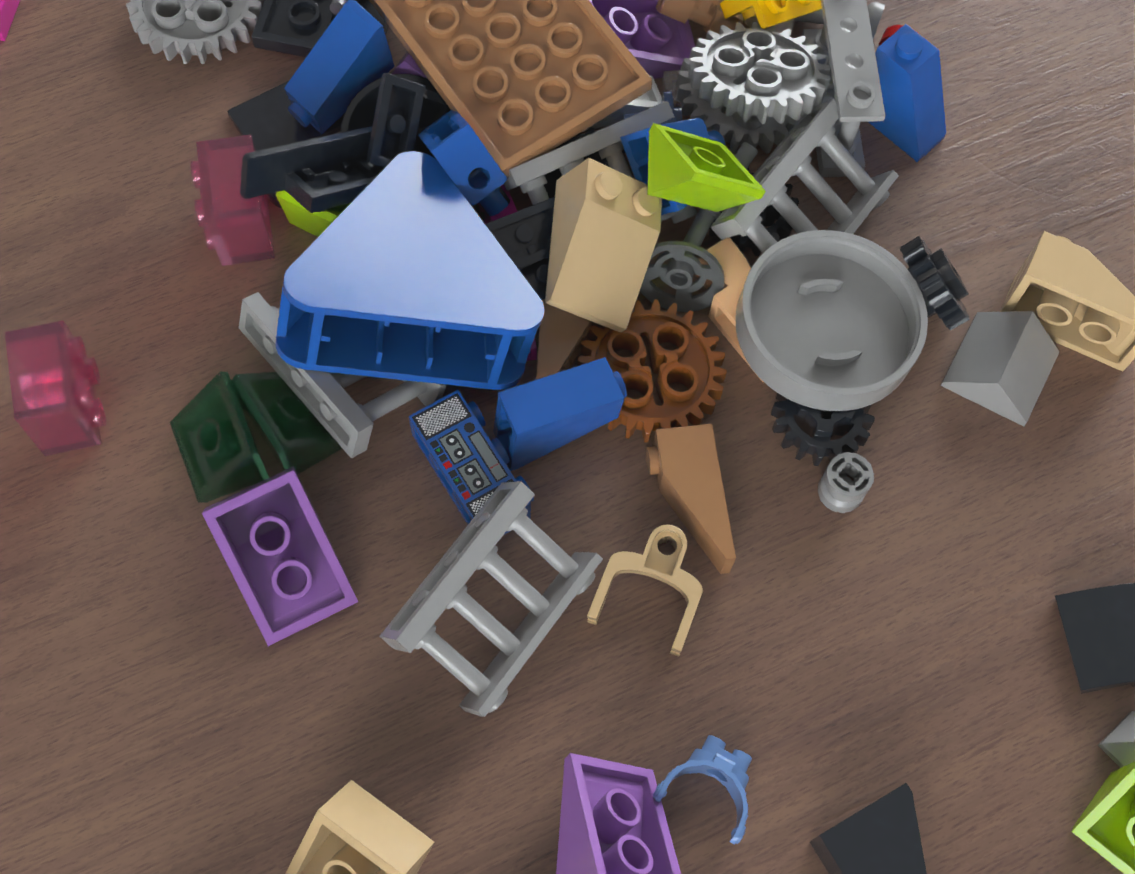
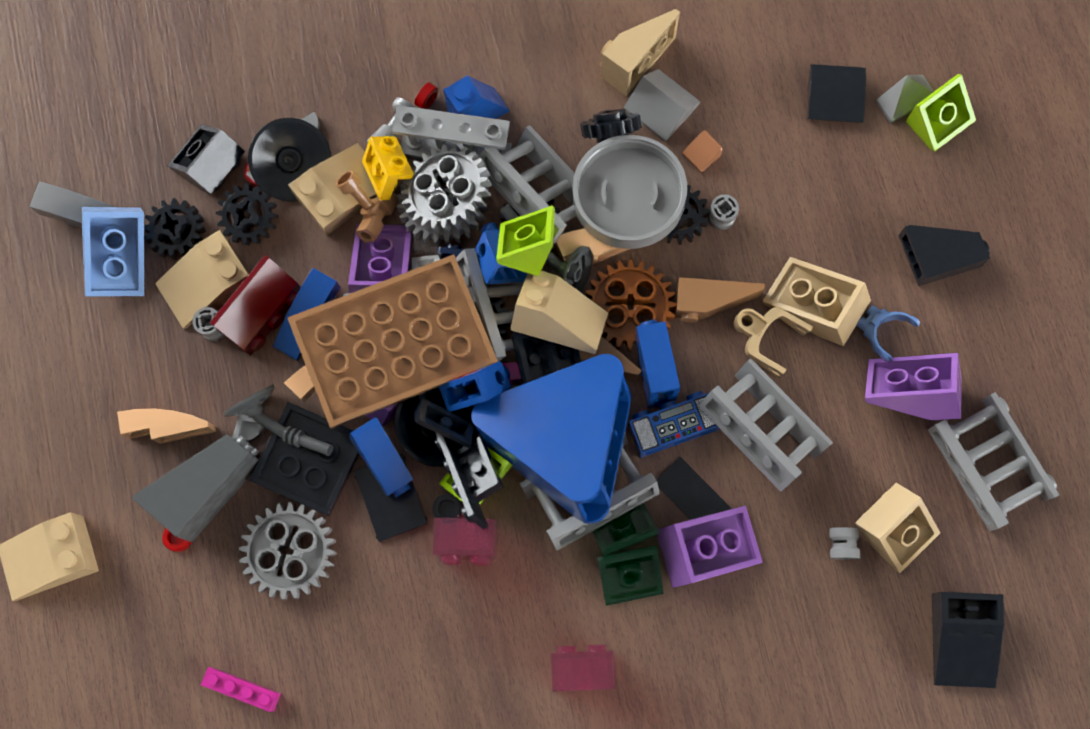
camera: 70 degrees left, 10 degrees up
none -> black sticker [656,457,732,520]
none -> nougat slope [682,130,723,173]
none -> tan slope [762,257,871,346]
none -> light grey wheel [829,527,860,560]

